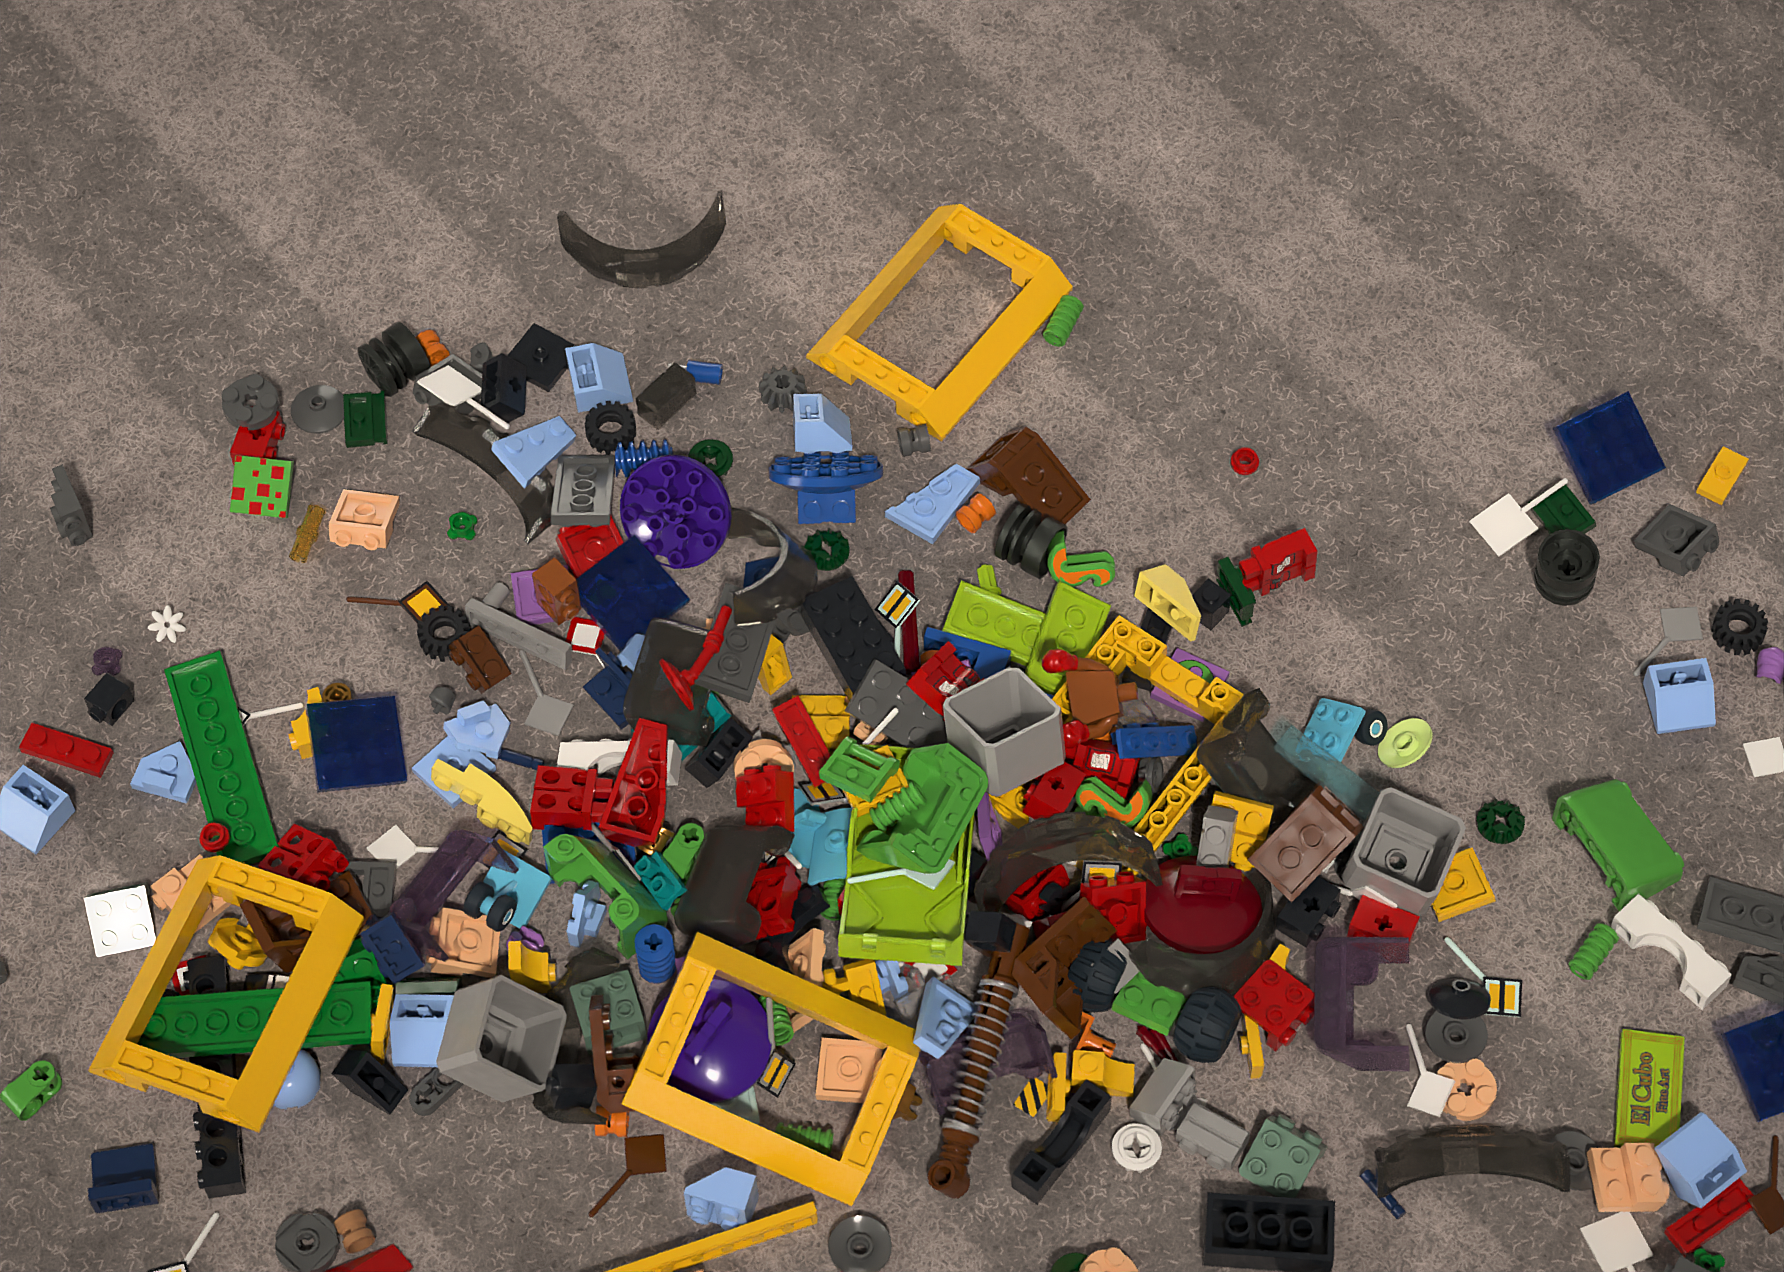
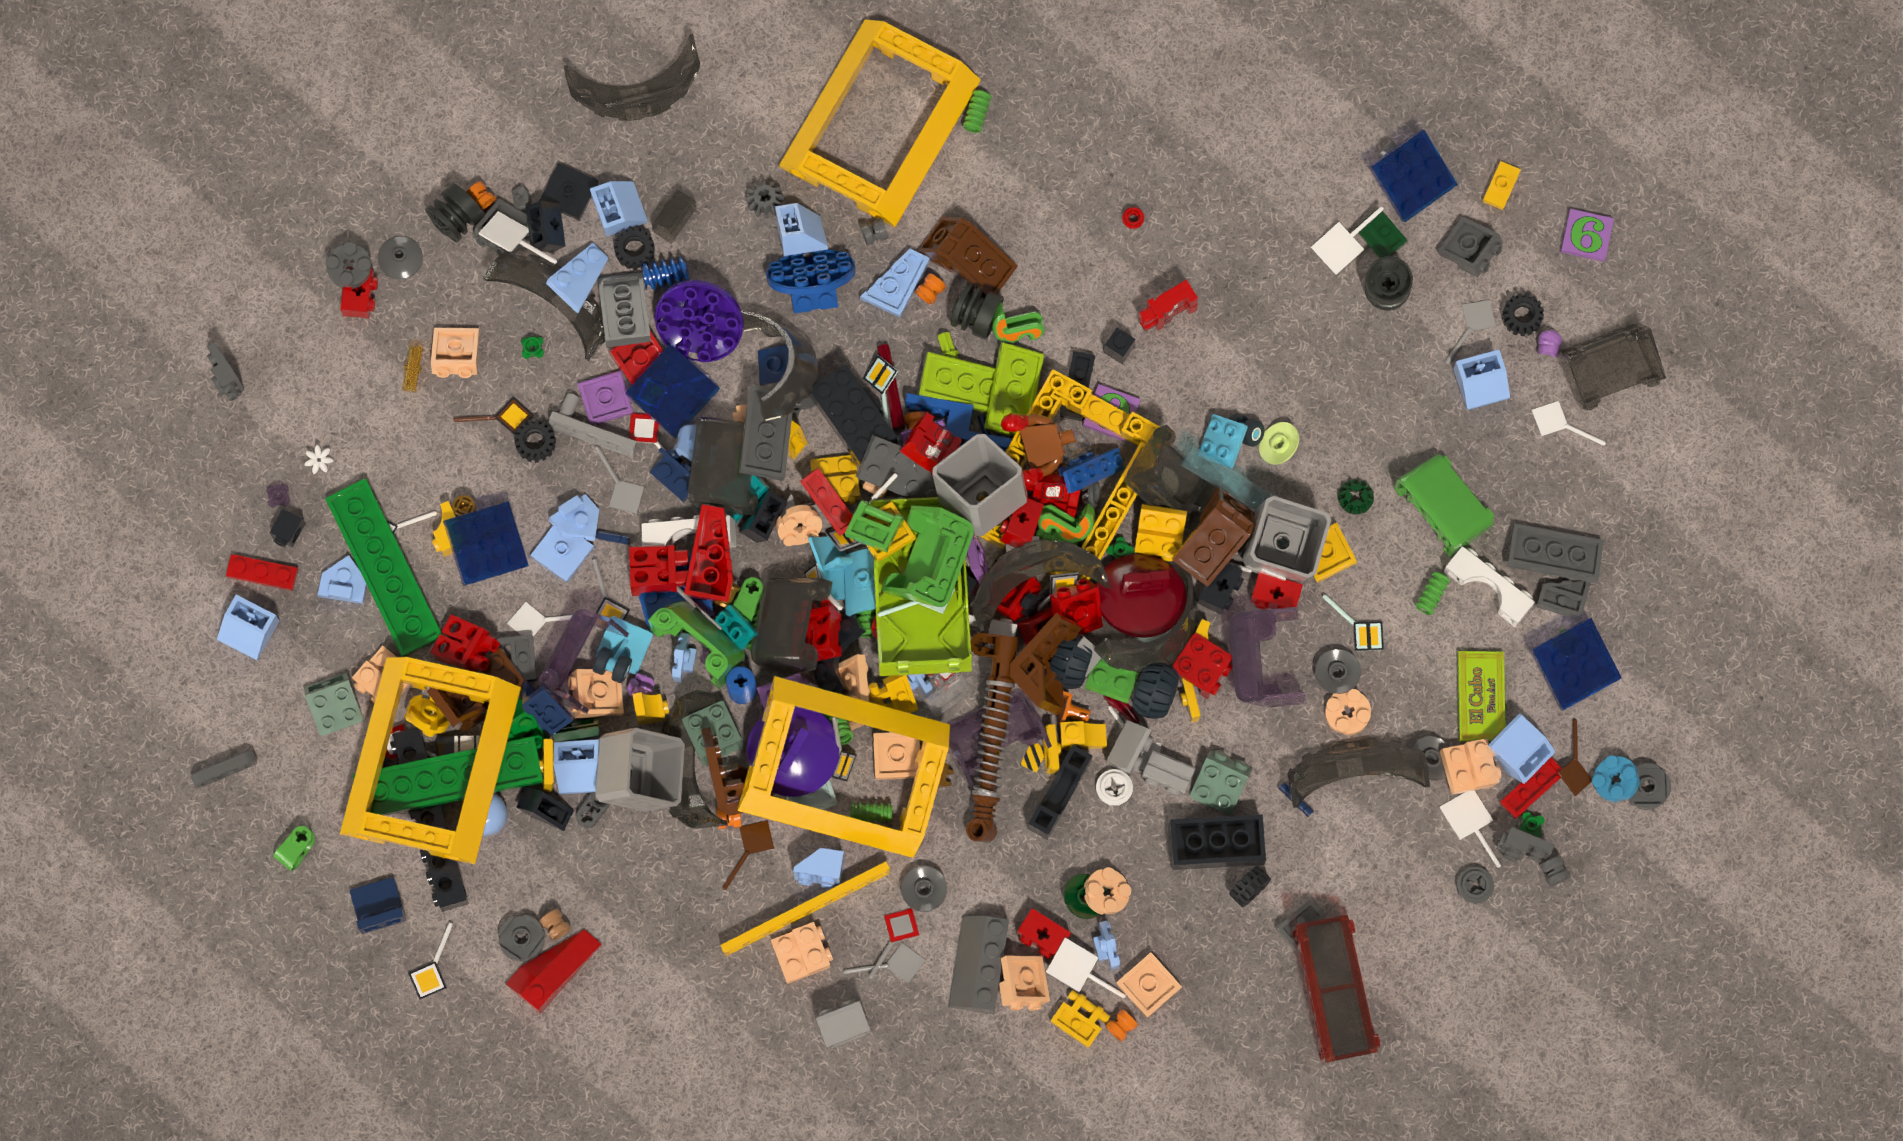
camera: 10 degrees left, 15 degrees up
red plate [199,823,230,852] -> none
bright green tile [230,455,294,518] -> none
dark green plate [343,391,388,448] -> none
dark grey piece [429,687,455,715] -> none
light yellow slope [431,759,533,845] -> none
reddish brown bracket [449,625,512,694] -> none
dark orange brick [532,557,581,625] -> none
black brick [546,1064,597,1109] -> none
red dish [659,606,732,711] -> none
blue piece [668,360,723,385] -> none
dark green gear [688,439,733,477] -> none
red plate [736,765,794,839] -> none
dark green gear [804,528,850,571] -> none
bright green piece [869,781,927,832] -> none
light blue wing [913,977,978,1059] -> none
black brick [964,911,1017,952] -> none
light yellow slope [1134,564,1201,641] -> none
light grey brick [1196,806,1238,868] -> none
dark green plate [1216,557,1256,627] -> none
white piece [1406,1024,1455,1117] -> none
black dish [1429,977,1491,1019] -> none

